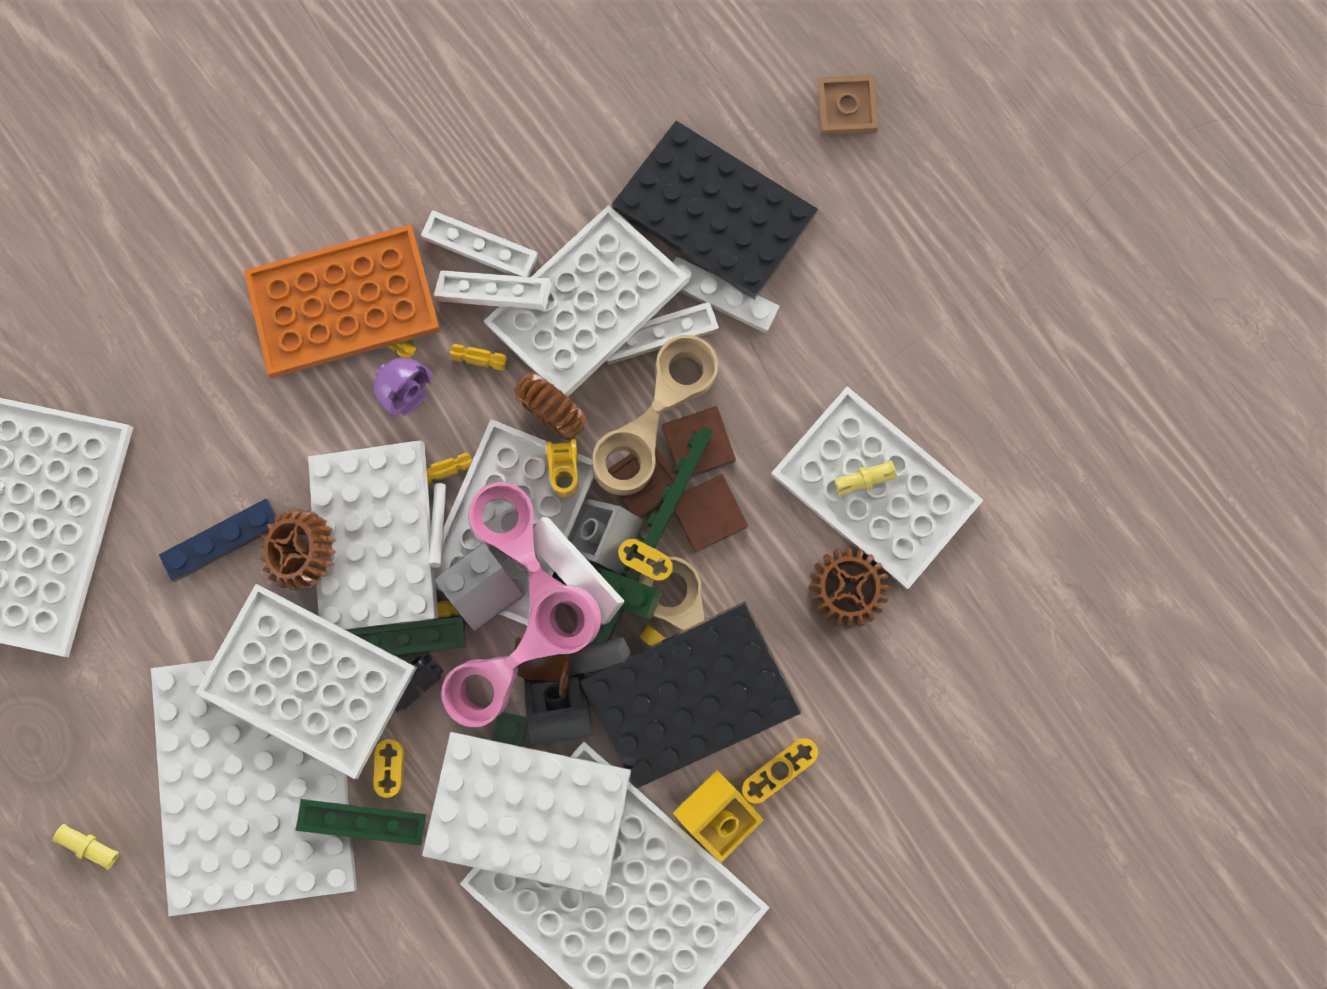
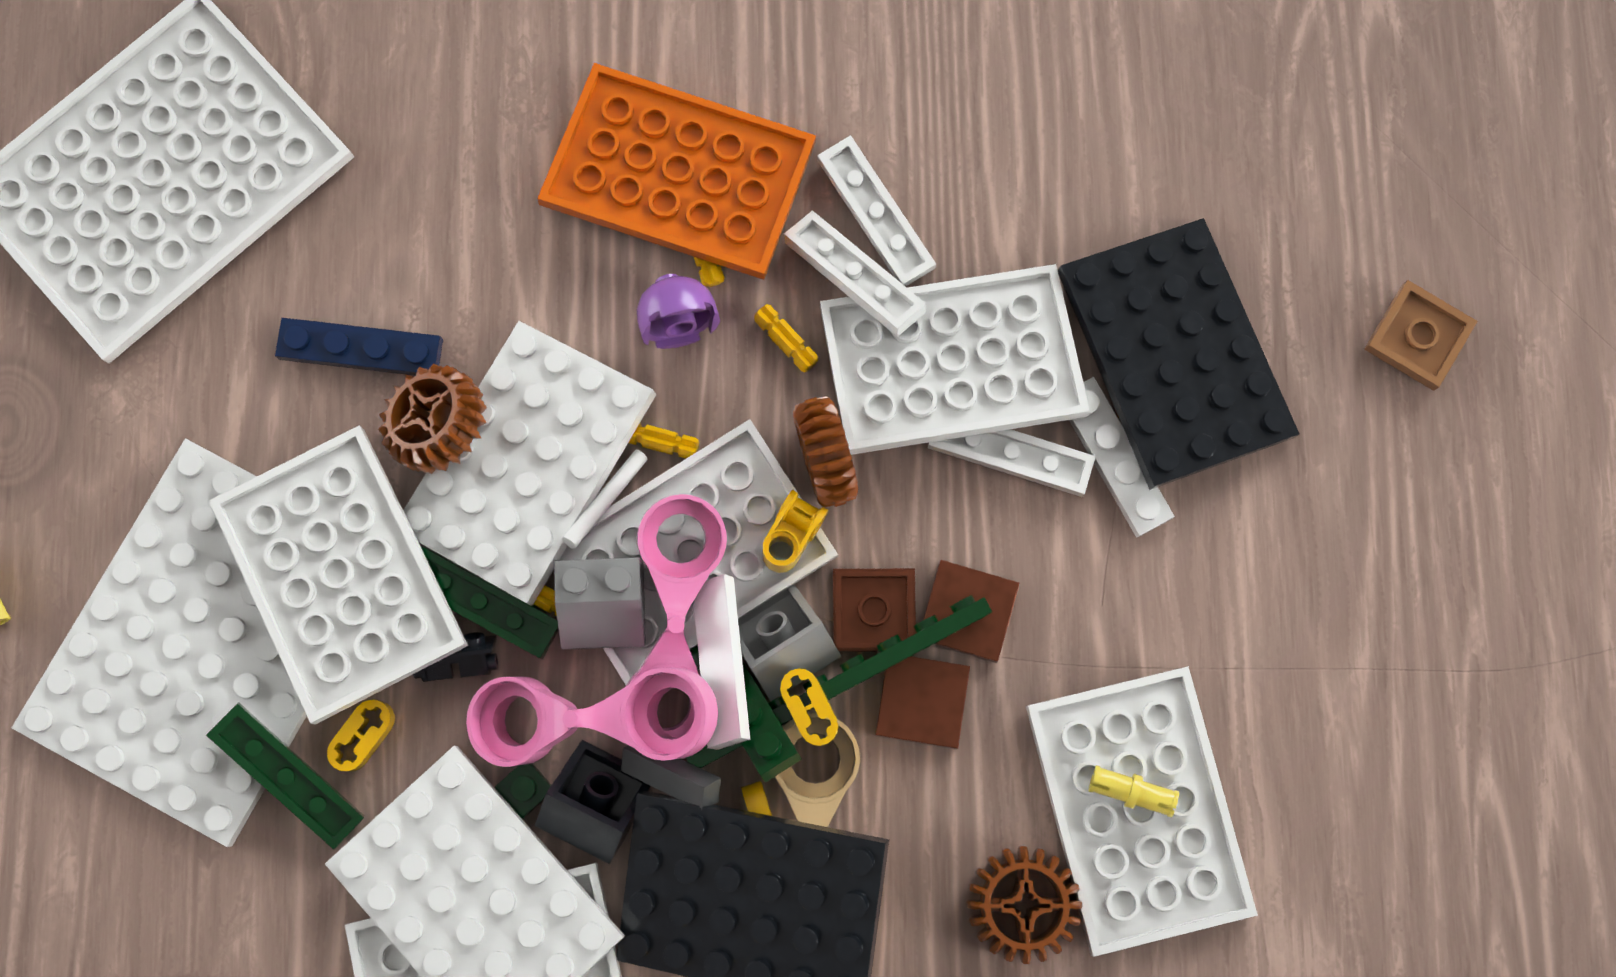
camera: 35 degrees right, 0 degrees up
reddish brown piece [514,637,571,697] -> none
tan piece [592,335,718,496] -> none

